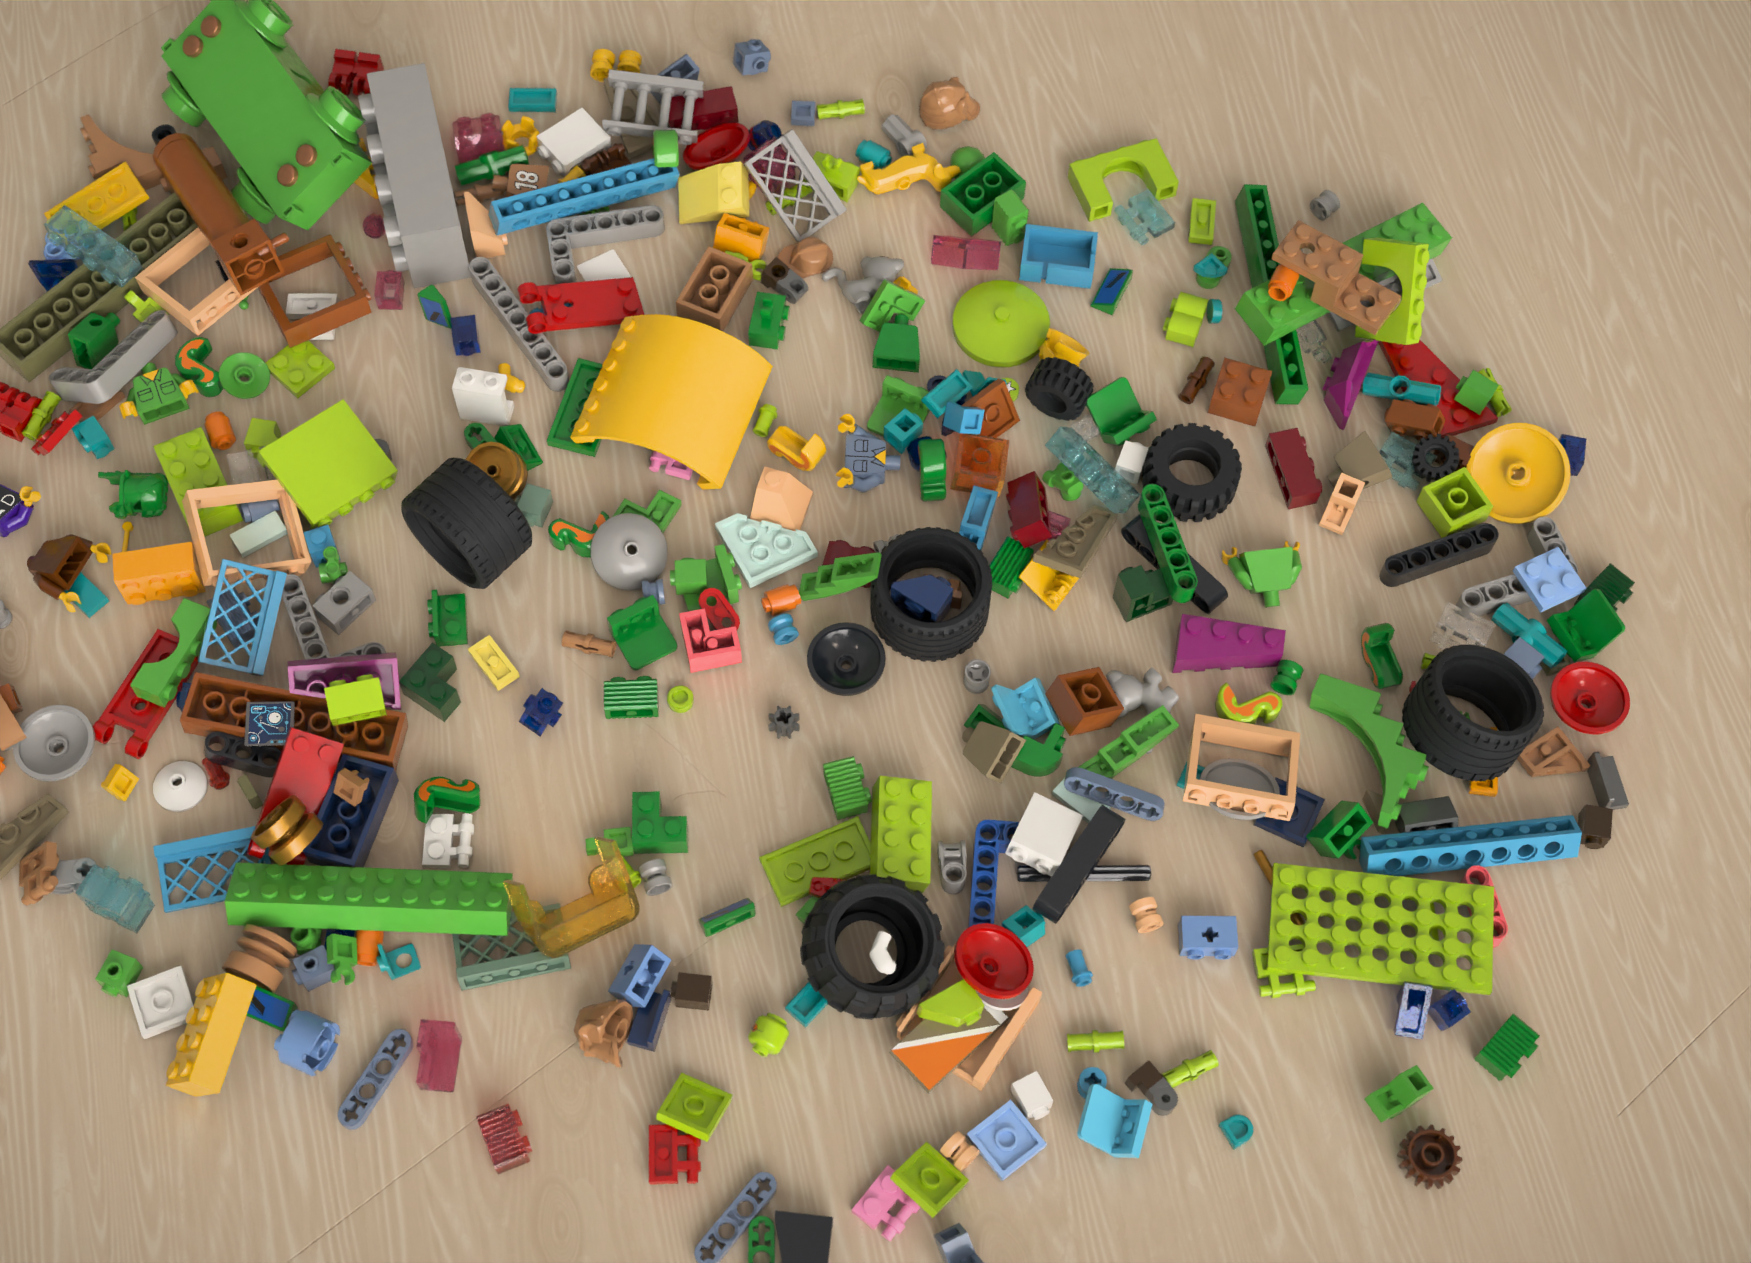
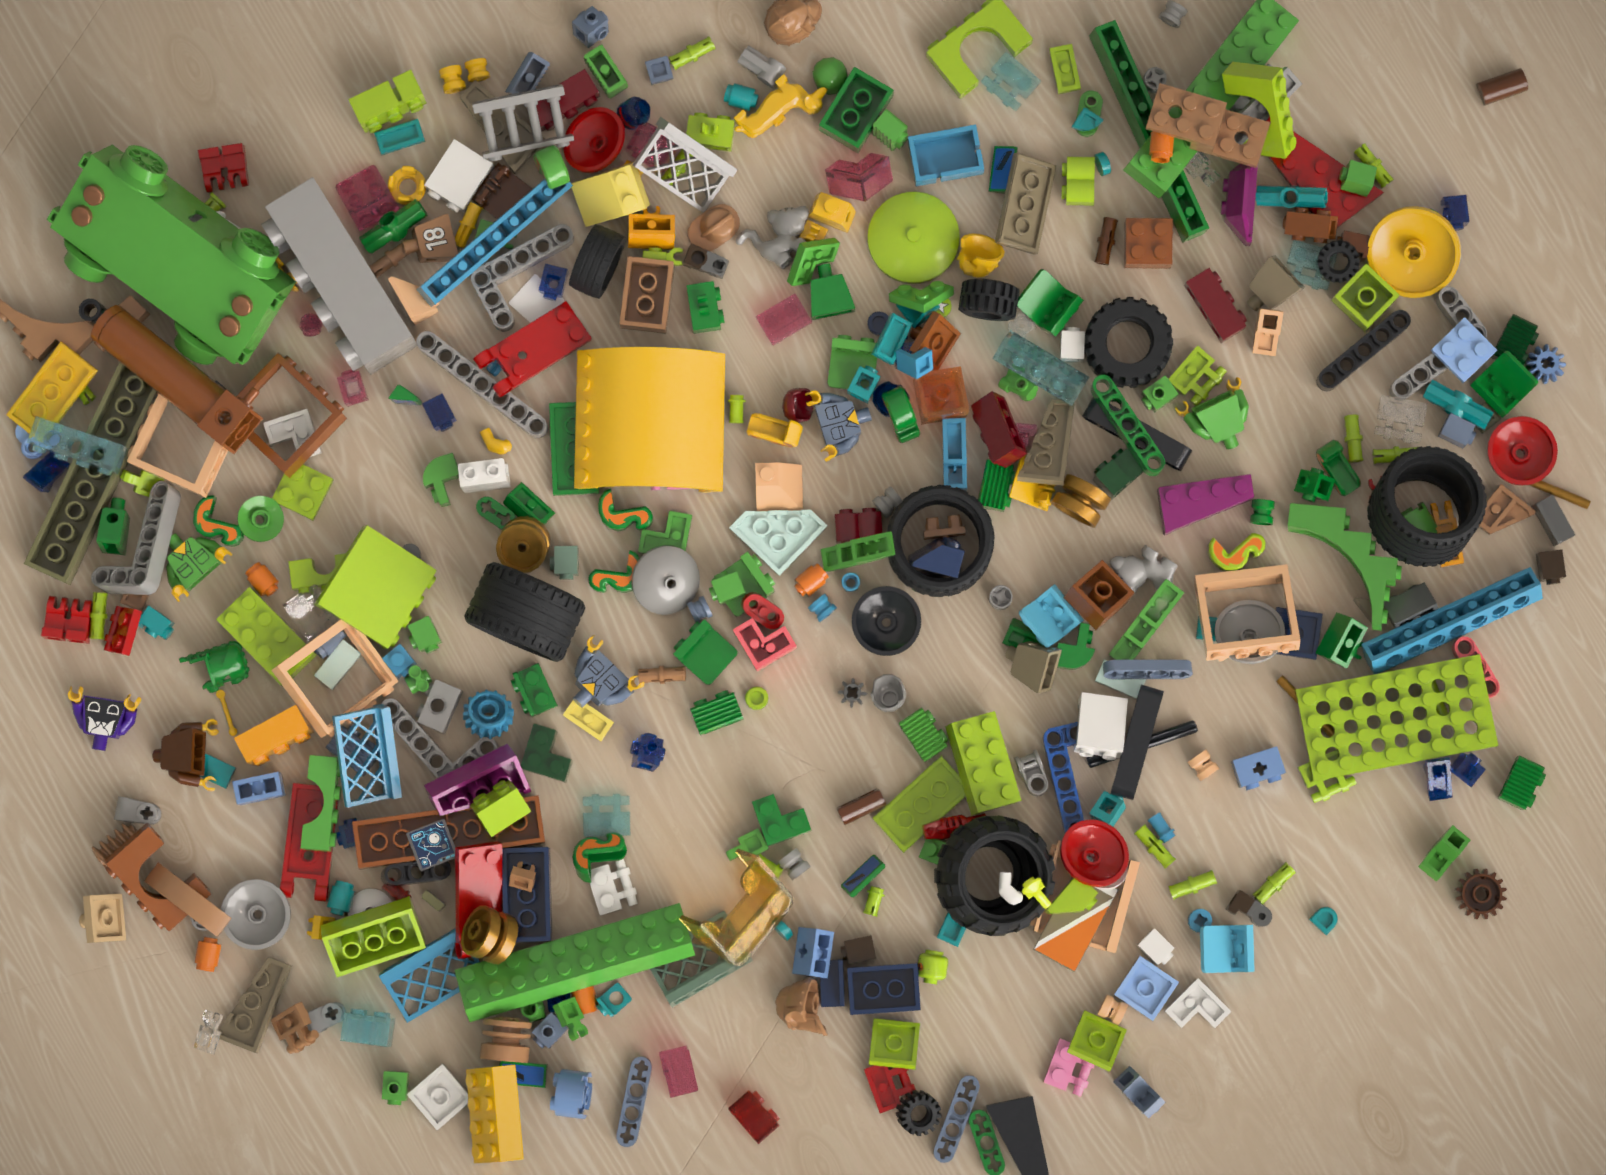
camera: 10 degrees left, 20 degrees up
none -> medium blue brick [232,772,286,806]
none -> lime brick [321,896,426,977]
none -> teal brick [327,880,355,916]
none -> lime piece [348,70,427,133]
none -> bright green brick [408,616,442,654]
none -> bright green brick [423,453,459,507]
none -> dark azure gear [463,690,514,739]
none -> clear blue brick [539,264,569,301]
none -> black tyre [569,224,626,299]
none -> sand blue torso [573,635,644,708]
none -> clear light blue plate [583,794,631,837]
none -> bright green brick [584,44,628,98]
none -> green animal [598,488,653,531]
none -> clear pink plate [756,294,812,346]
none -> teal tile [771,919,793,941]
none -> dark red hair [782,388,813,423]
none -> yellow torso [808,192,856,233]
none -> reddish brown brick [837,788,886,825]
none -> dark azure hose [842,572,860,592]
none -> dark blue brick [847,963,921,1015]
none -> lime pin [863,886,885,917]
none -> light grey hair [871,674,906,712]
none -> bright green plate [889,281,954,313]
none -> black tyre [896,1090,942,1136]
none -> dark tan tile [995,153,1057,255]
none -> neon yellow plate [1022,877,1051,909]
none -> pearl gold wheel [1051,474,1111,528]
none -> lime pin [1134,824,1176,869]
none -> bright green brick [1141,375,1179,413]
none -> white plate [1165,978,1231,1028]
none -> lime plate [1169,345,1227,406]
none -> green brick [1294,467,1336,503]
none -> lime pin [1344,414,1364,463]
none -> reddish brown brick [1476,68,1528,106]
none -> medium blue gear [1526,344,1566,384]
none -> pearl gold bar [1529,480,1591,509]

